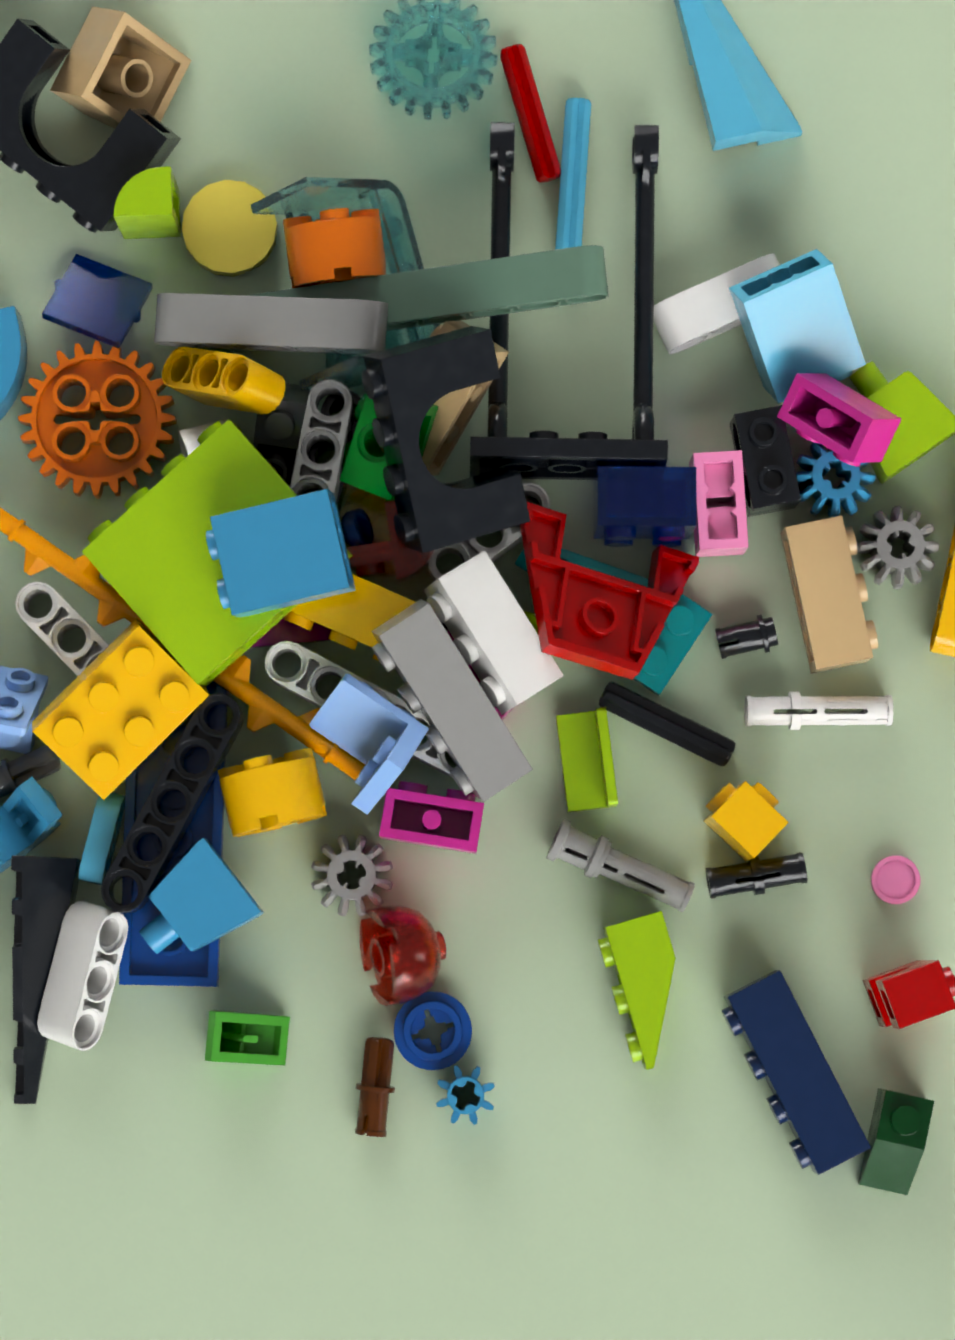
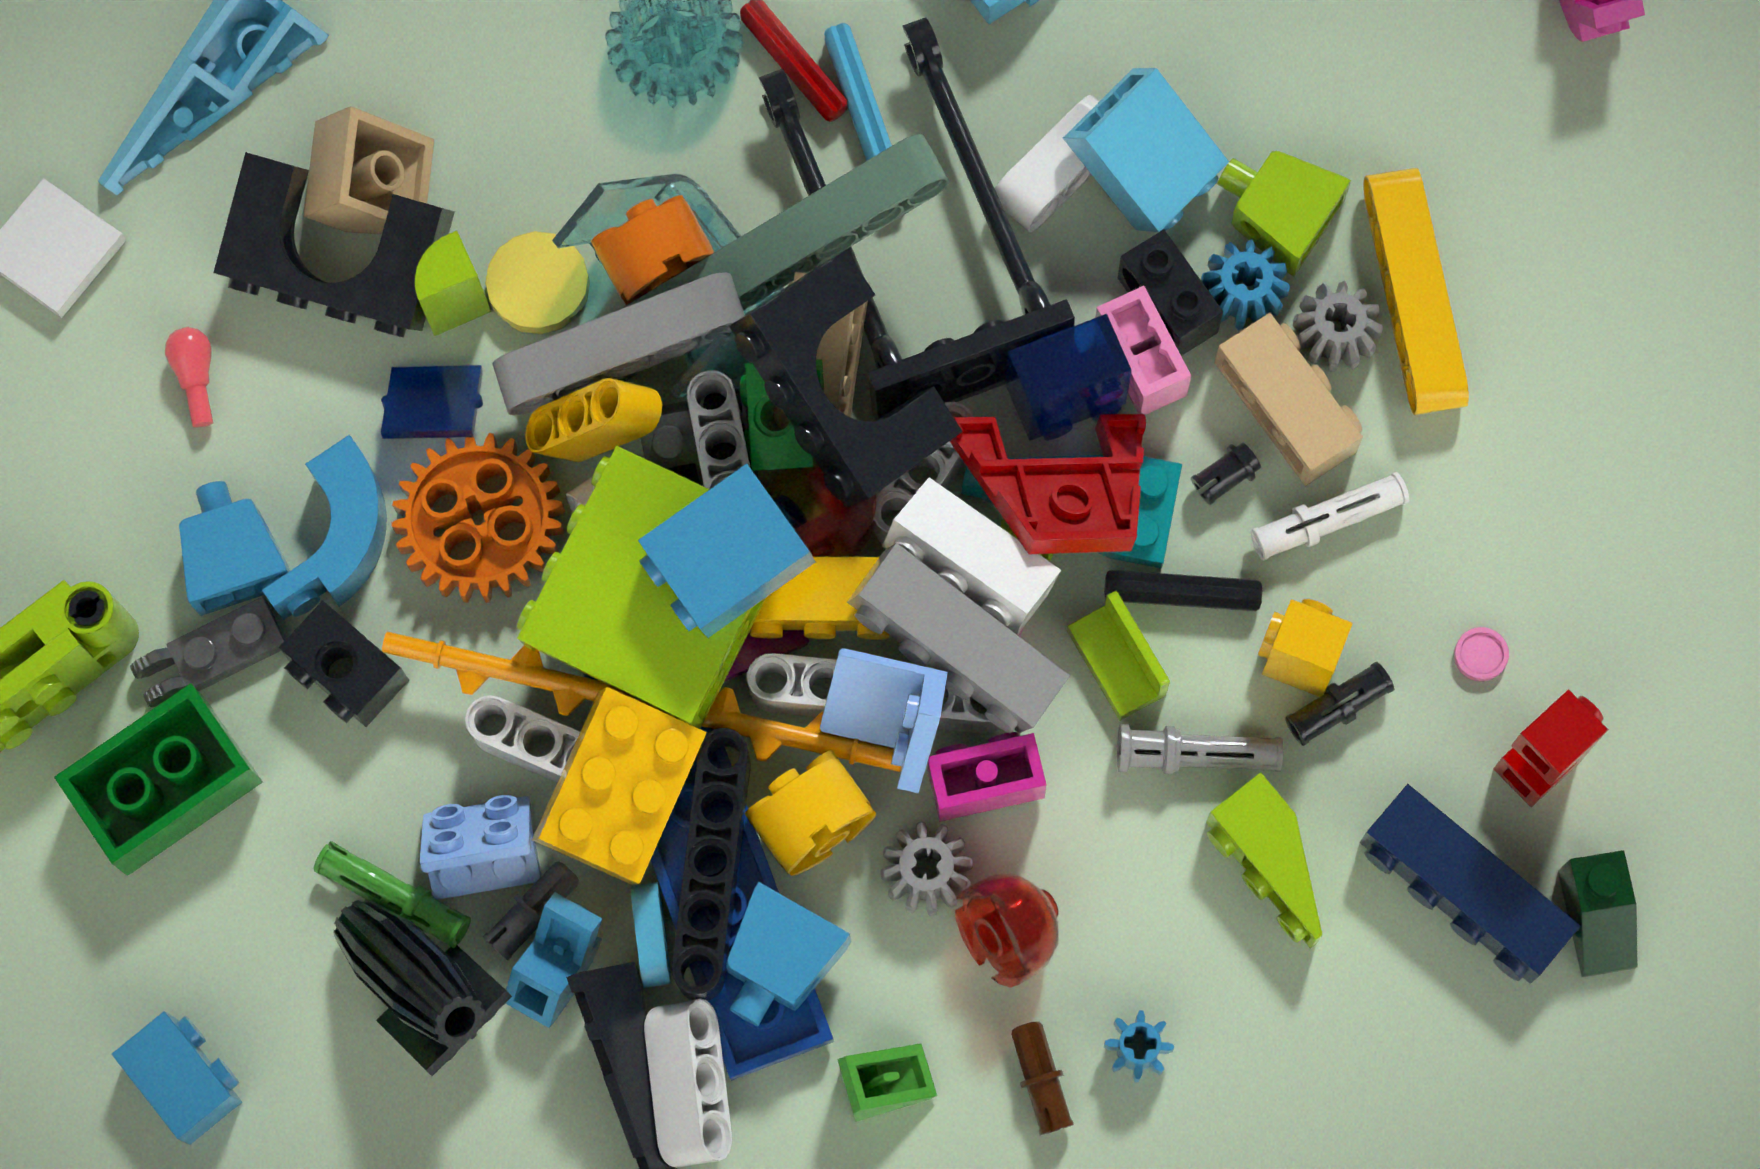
camera: 15 degrees left, 10 degrees down
blue gear [394,992,472,1070] -> none
dark pink brick [777,373,902,467] -> none

